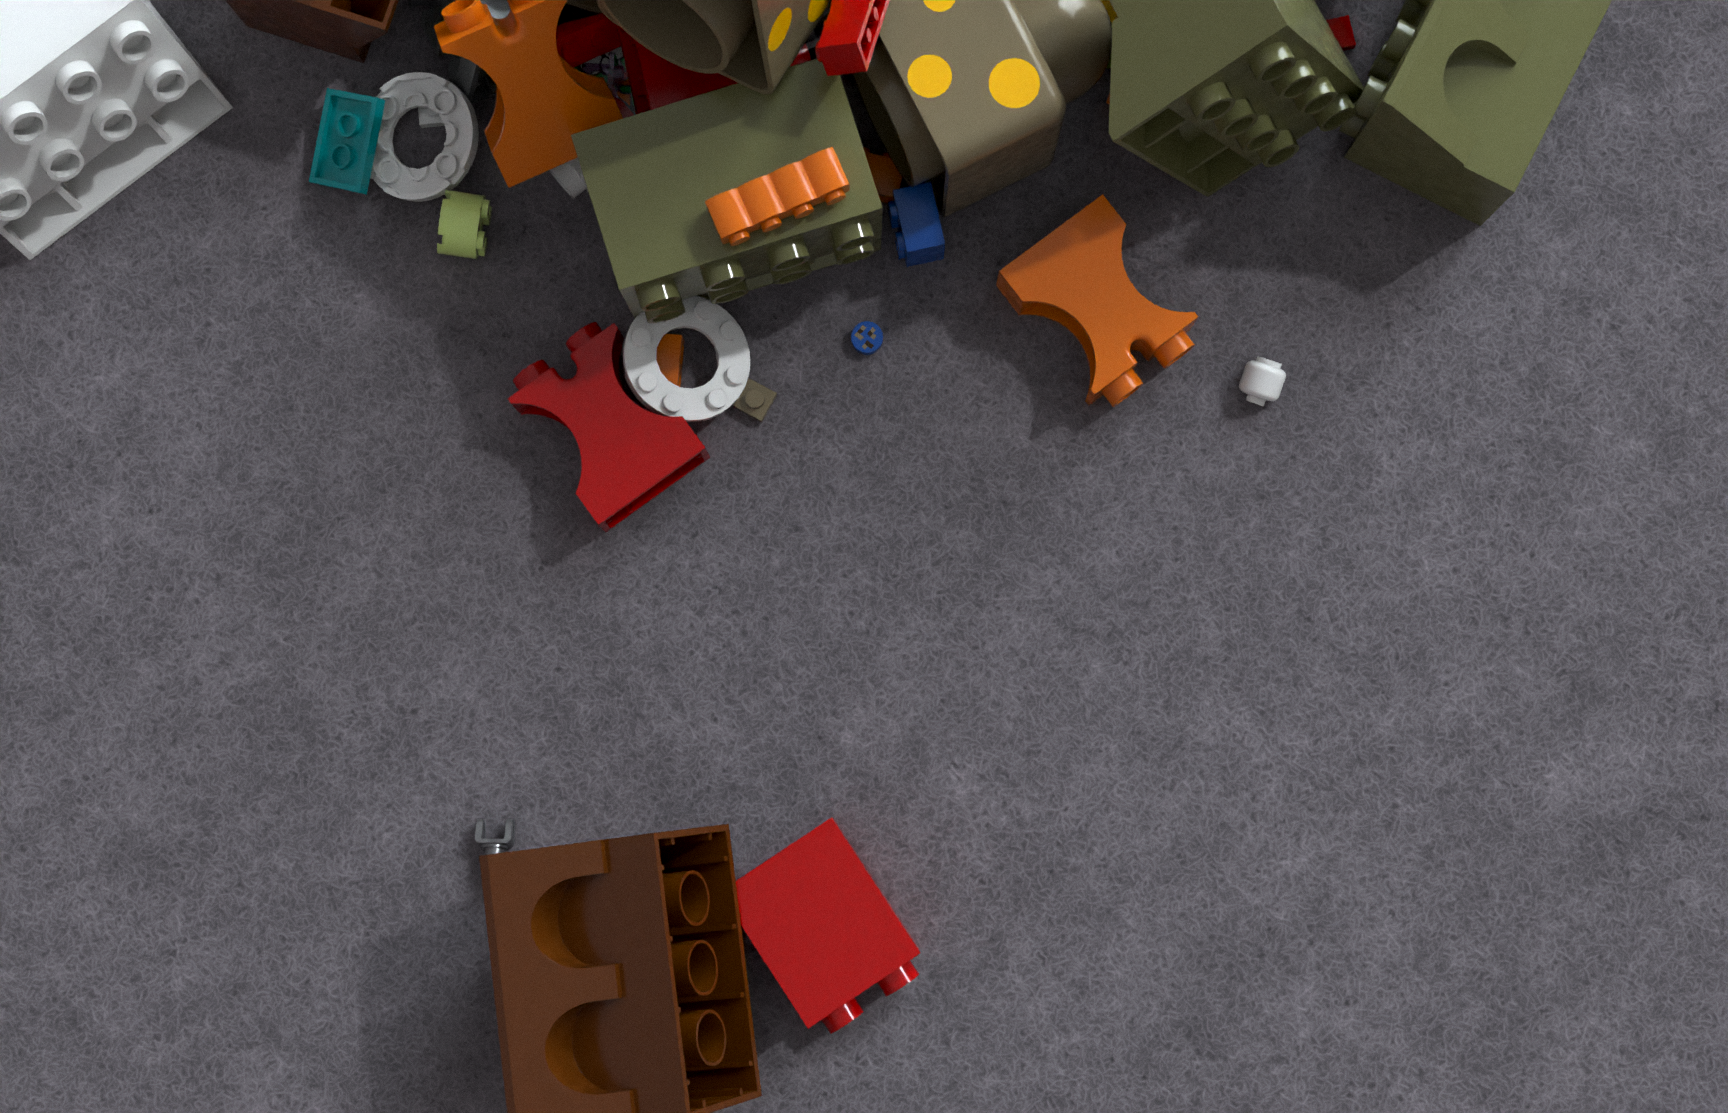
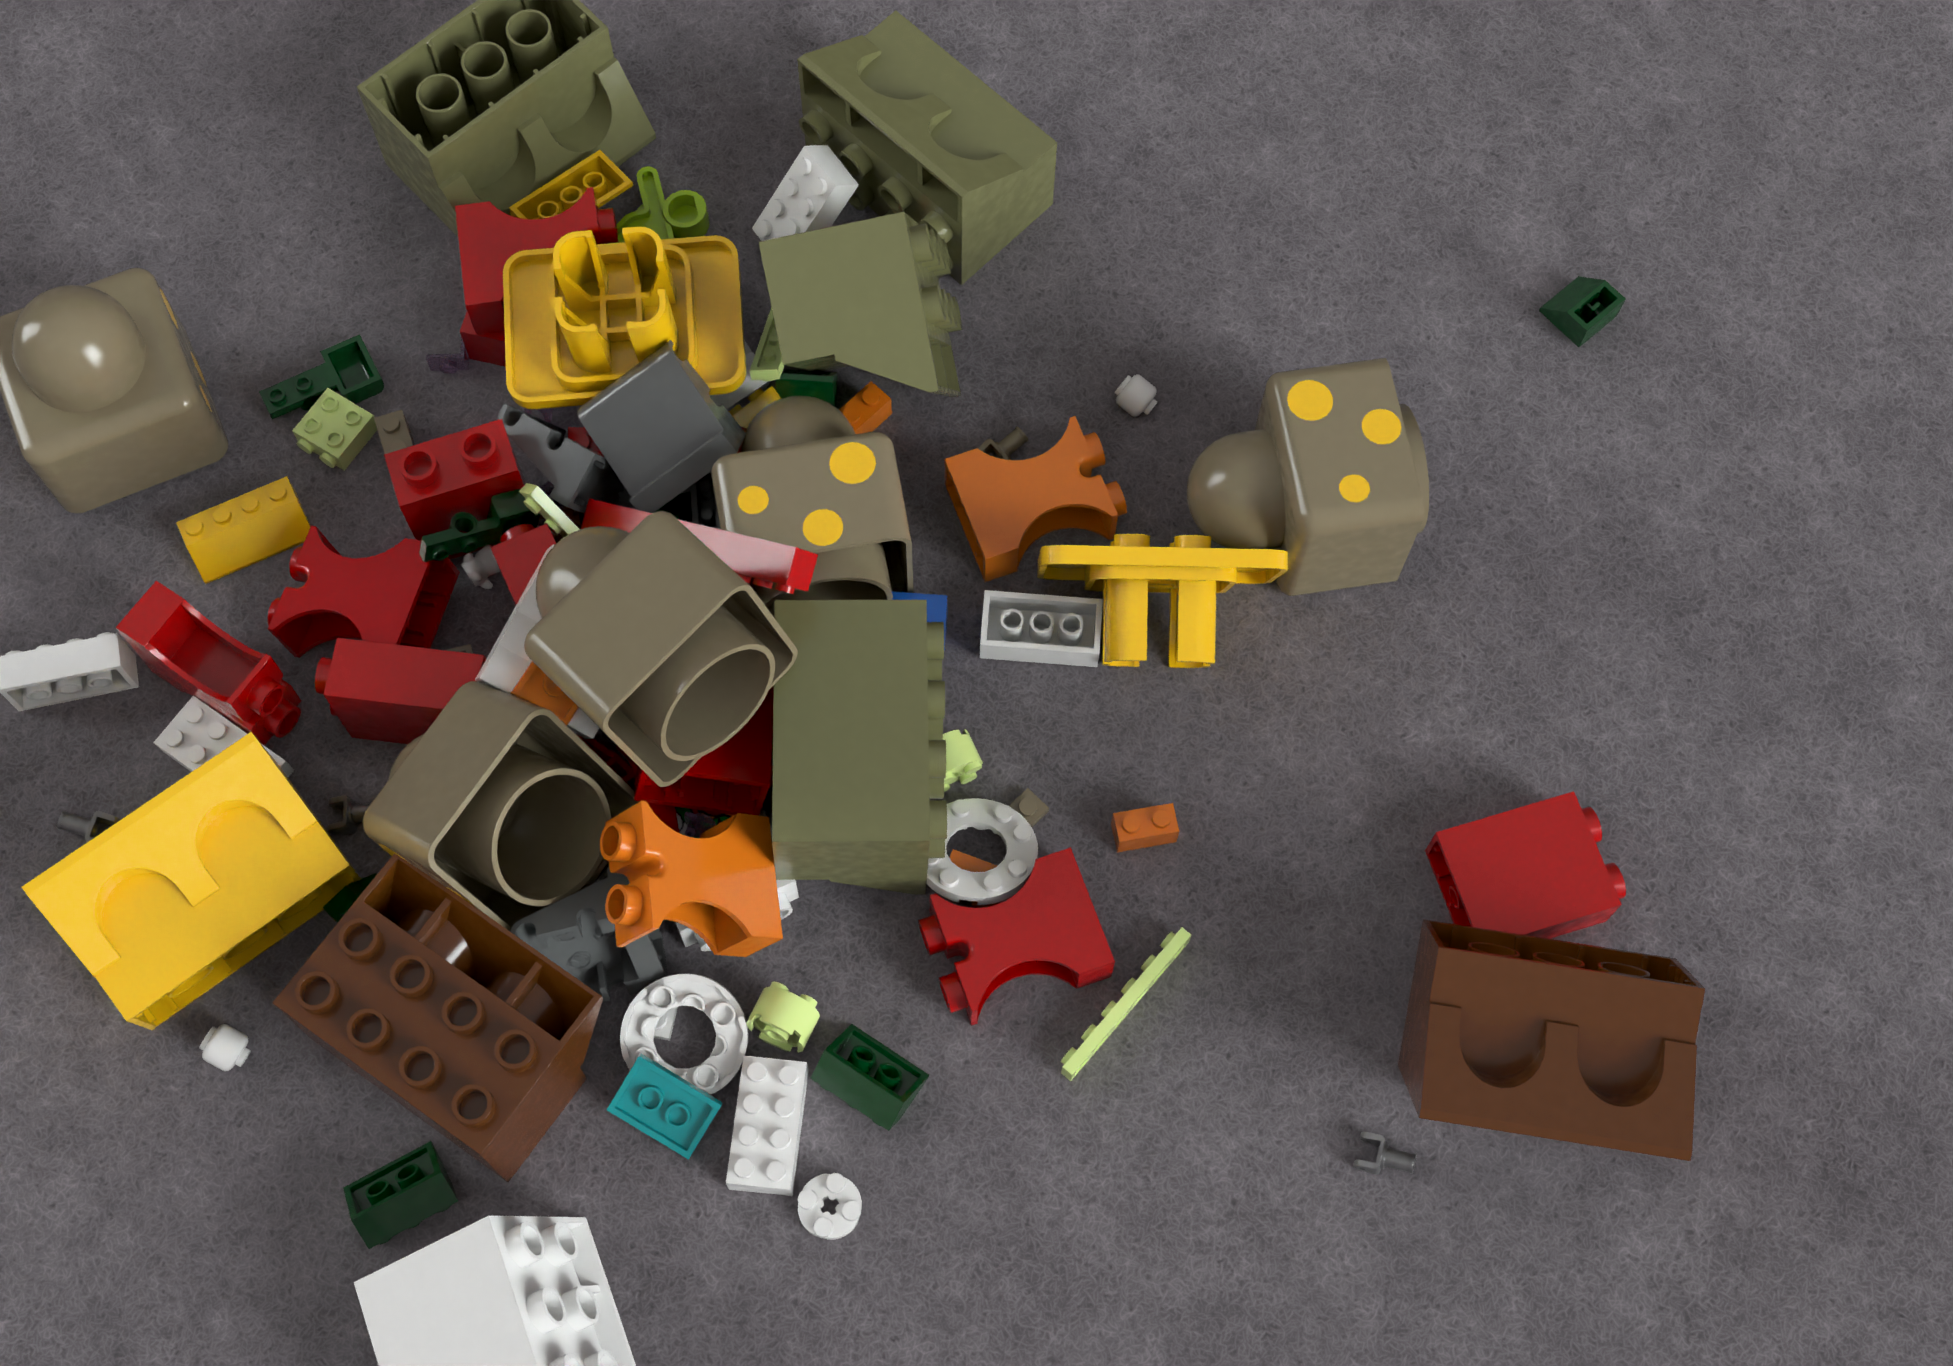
camera: 80 degrees left, 15 degrees down
orange brick [705,147,850,246] -> none
blue tile [851,321,883,355] -> none
none -> white brick [726,1056,809,1196]
none -> white plate [798,1173,862,1240]
none -> dark green slope [811,1024,929,1131]
none -> yellowish green brick [943,729,983,792]
none -> dark tan piece [978,426,1029,460]
none -> white brick [980,590,1103,667]
none -> yellow piece [1037,534,1288,668]
none -> yellowish green plate [1061,927,1191,1081]
none -> orange brick [1111,803,1180,853]
none -> dark tan piece [1187,358,1429,596]
none -> dark green slope [1539,276,1626,347]

